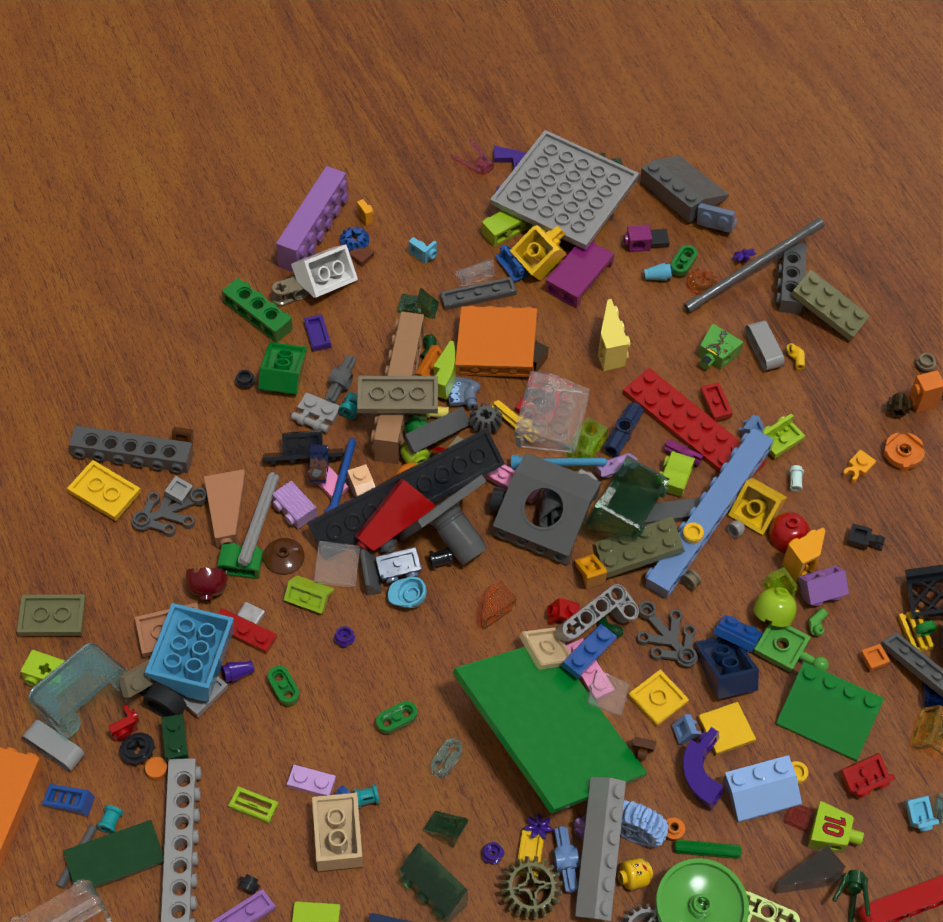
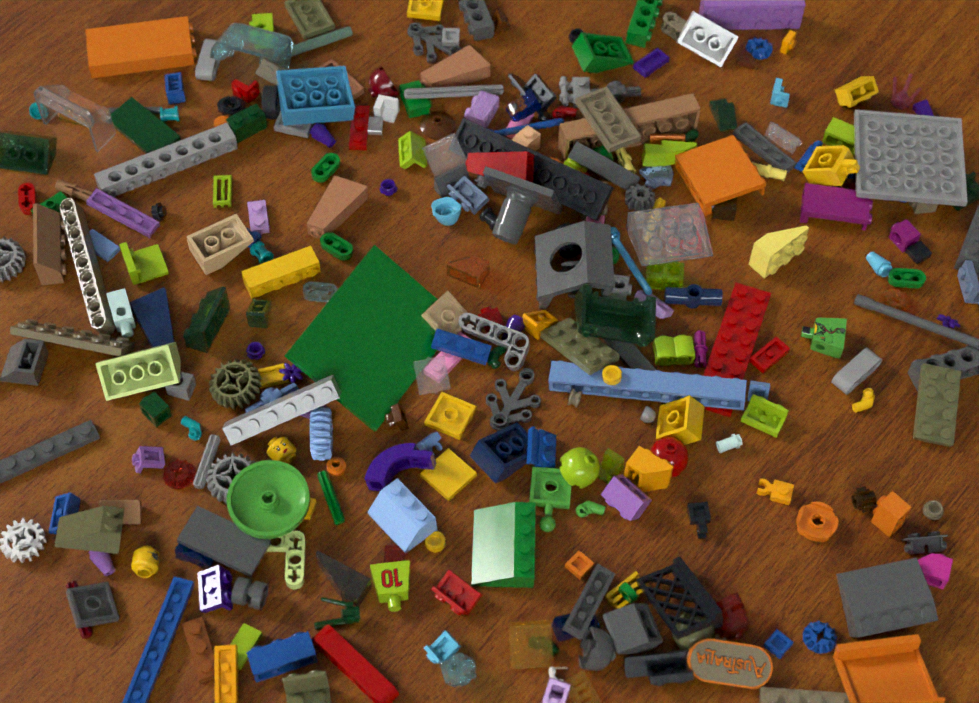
camera: 65 degrees right, 0 degrees up
none -> yellow brick [241,246,321,299]
none -> sand green axle [273,26,353,62]
none -> nougat slope [307,175,368,238]
none -> white panel [373,94,399,123]
none -> dark purple cone [501,315,525,340]
none -> red arm [552,106,577,119]
none -> light yellow pin [752,162,787,181]
none -> yellow brick [835,76,879,108]

